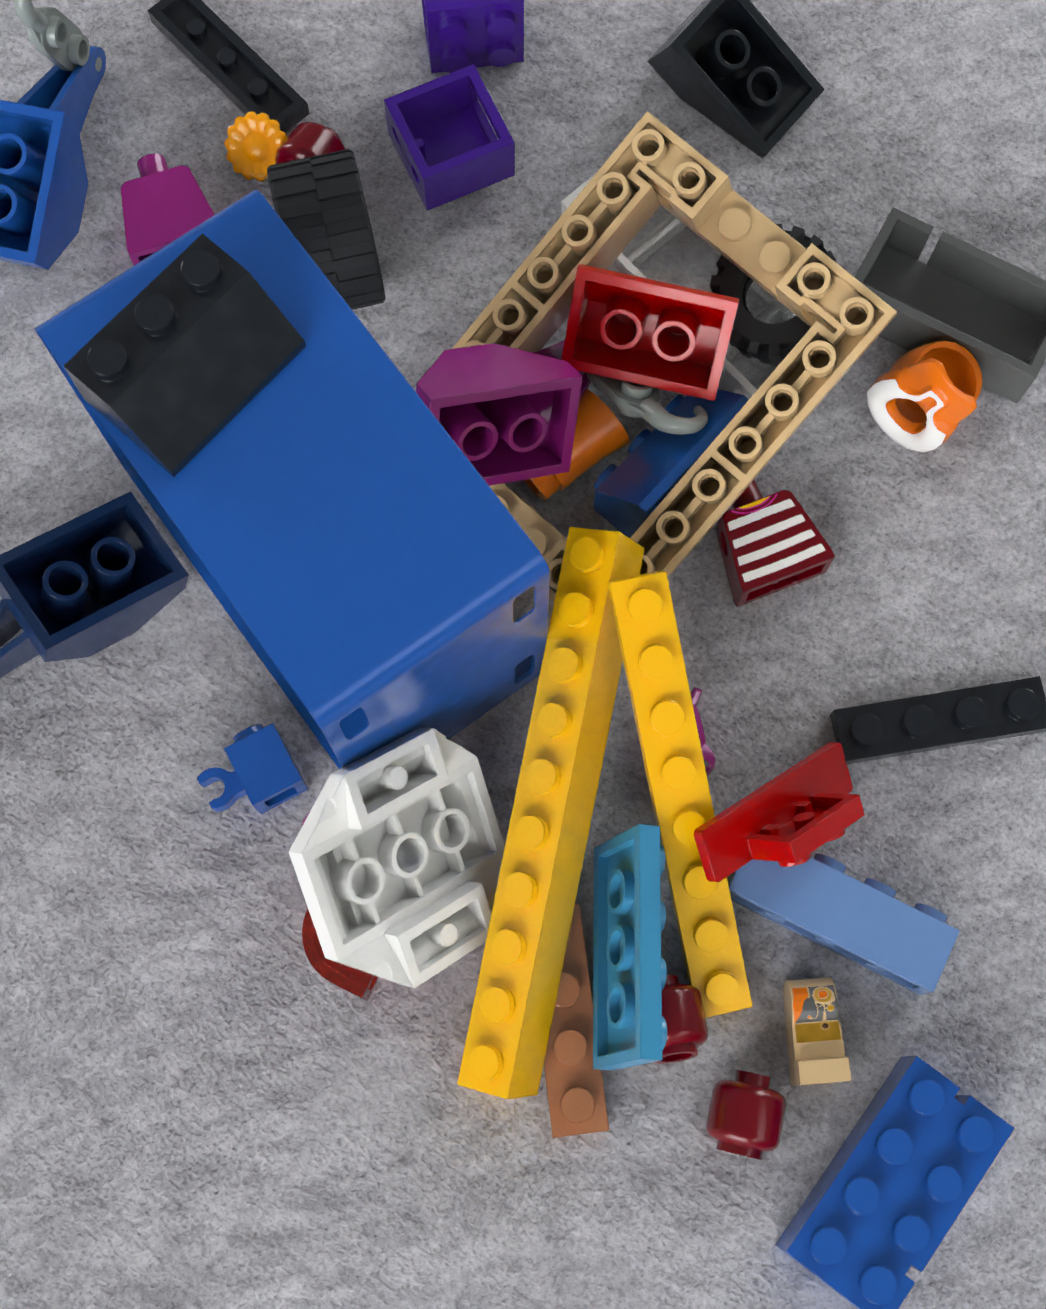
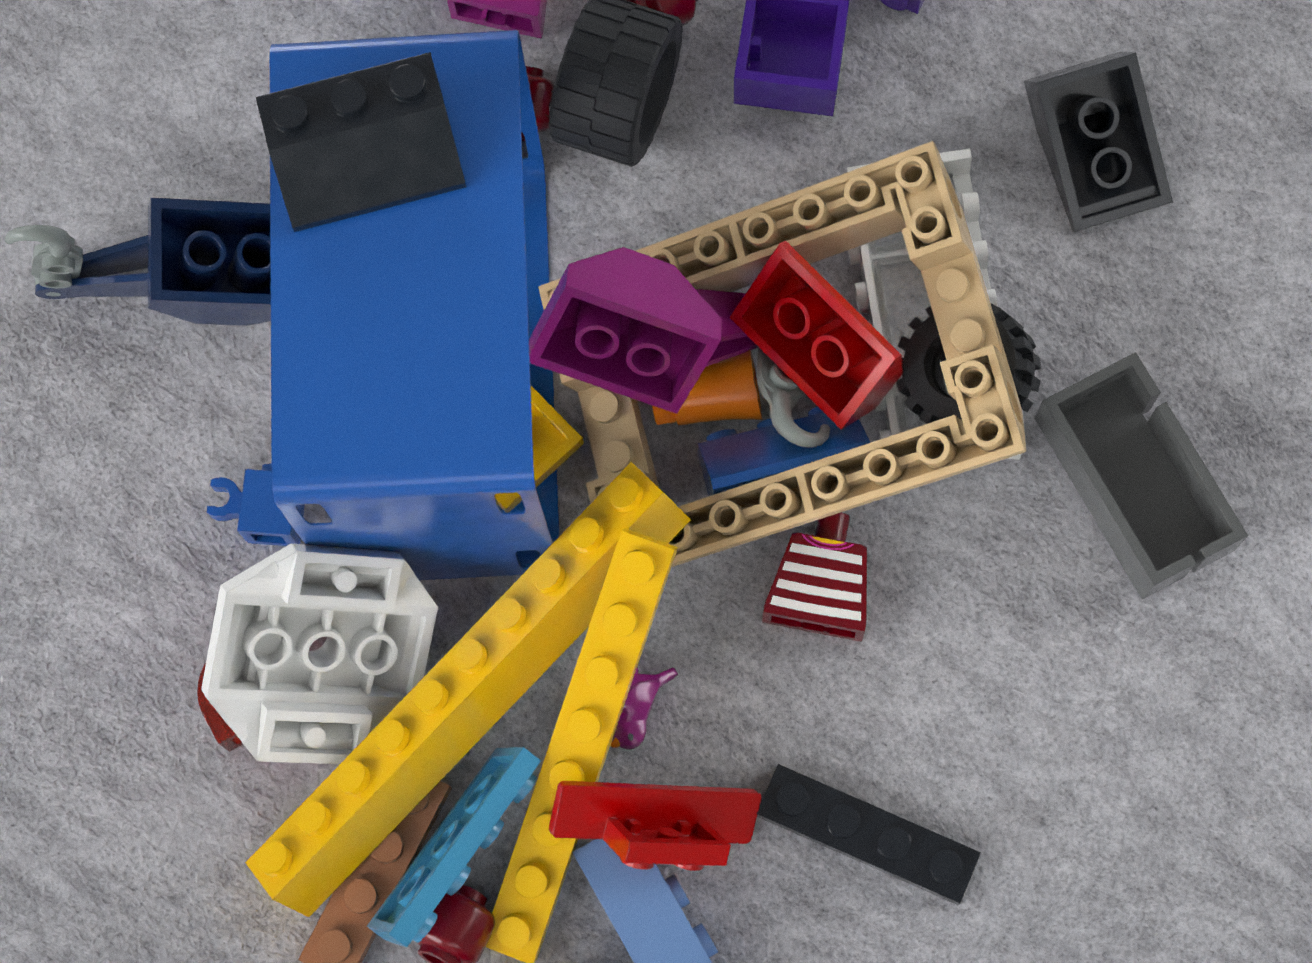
camera: 40 degrees right, 0 degrees up
orange piece [867,341,982,452] -> none

